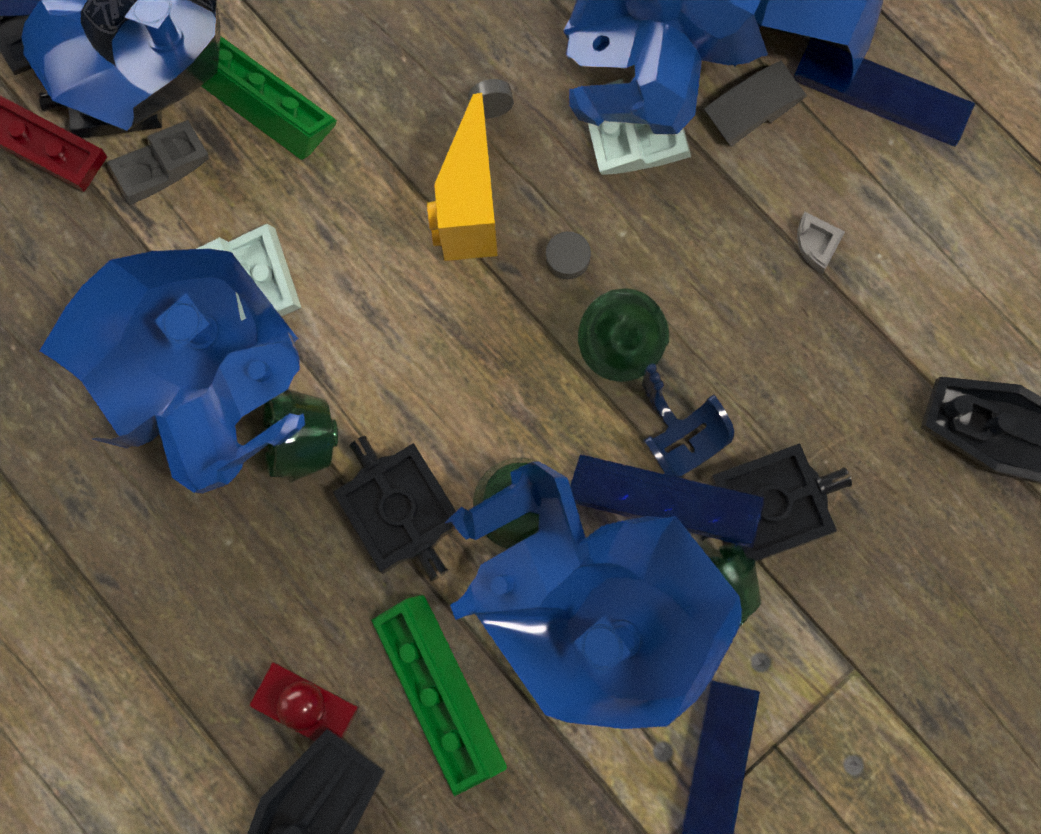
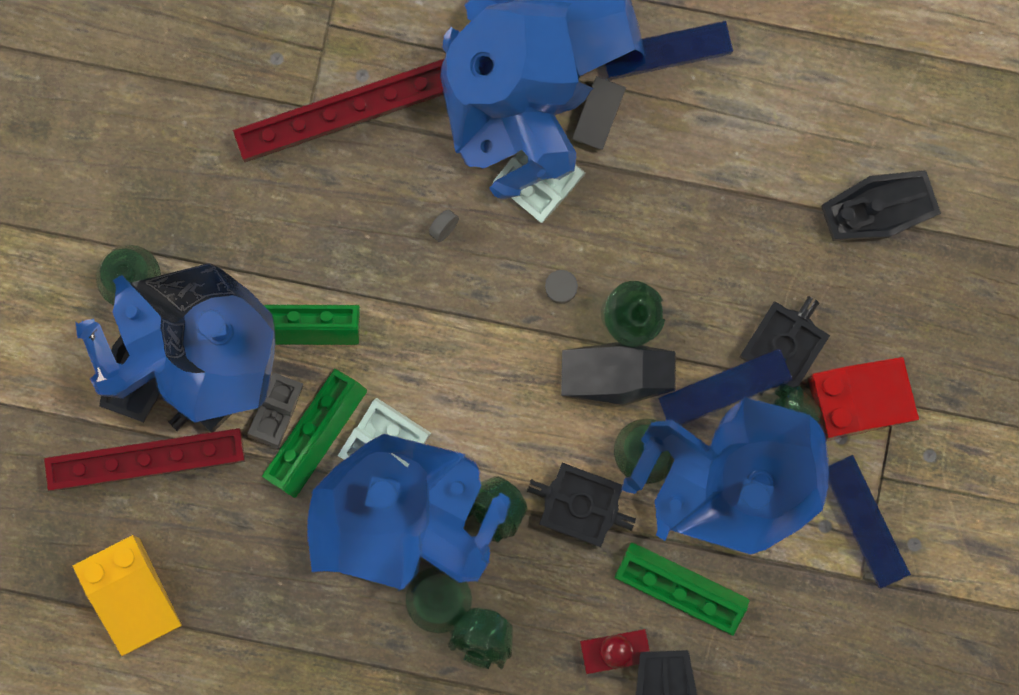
camera: 40 degrees left, 5 degrees up
yellow slope [427,93,498,261] -> none
dark blue helmet [642,363,735,480] -> none
light grey tile [797,212,845,274] -> none
none -> green slope [262,368,367,498]
none -> clear green cone [406,567,472,633]
none -> clear green cone [448,608,513,669]
none -> black piece [561,341,676,406]
none -> red slope [808,357,919,441]

